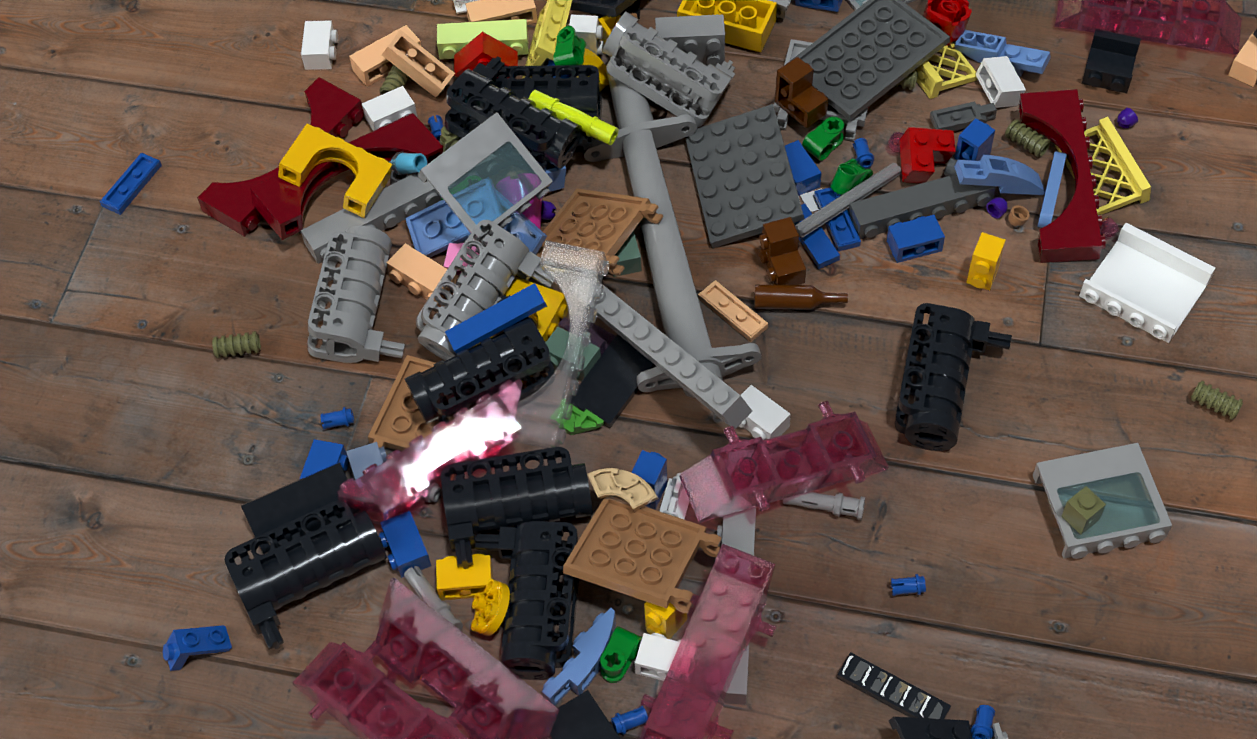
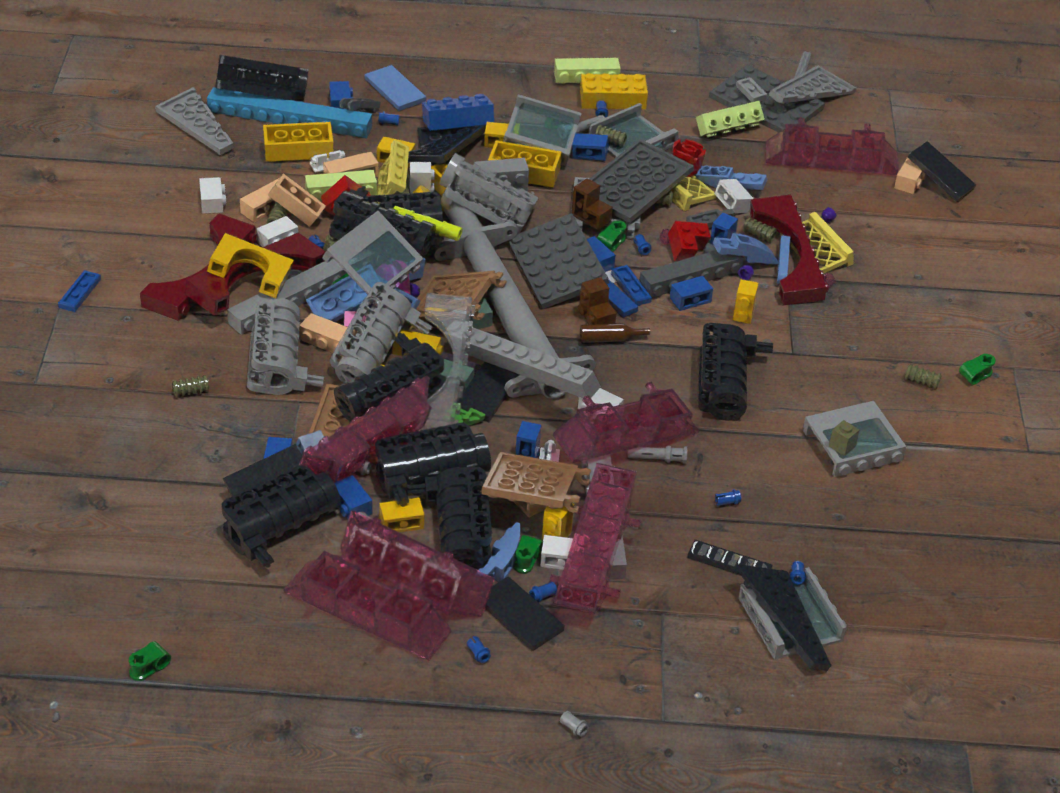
camera: 15 degrees left, 15 degrees down
blue bracket [163,625,232,671] -> none
blue pin [320,407,354,430] -> none
medium azure piece [389,152,427,175] -> none
blue tile [445,283,547,354] -> none
yellow tile [471,579,510,636] -> none
green piece [553,26,586,65] -> none
tan tile [587,468,659,510] -> none
light nougat tile [698,280,768,342] -> none
light grey axle [795,163,901,237] -> none
green piece [830,158,873,195] -> none
medium nougat hinge [1008,205,1030,226] -> none
white panel [1079,223,1215,343] -> none
black panel [1082,29,1141,94] -> none

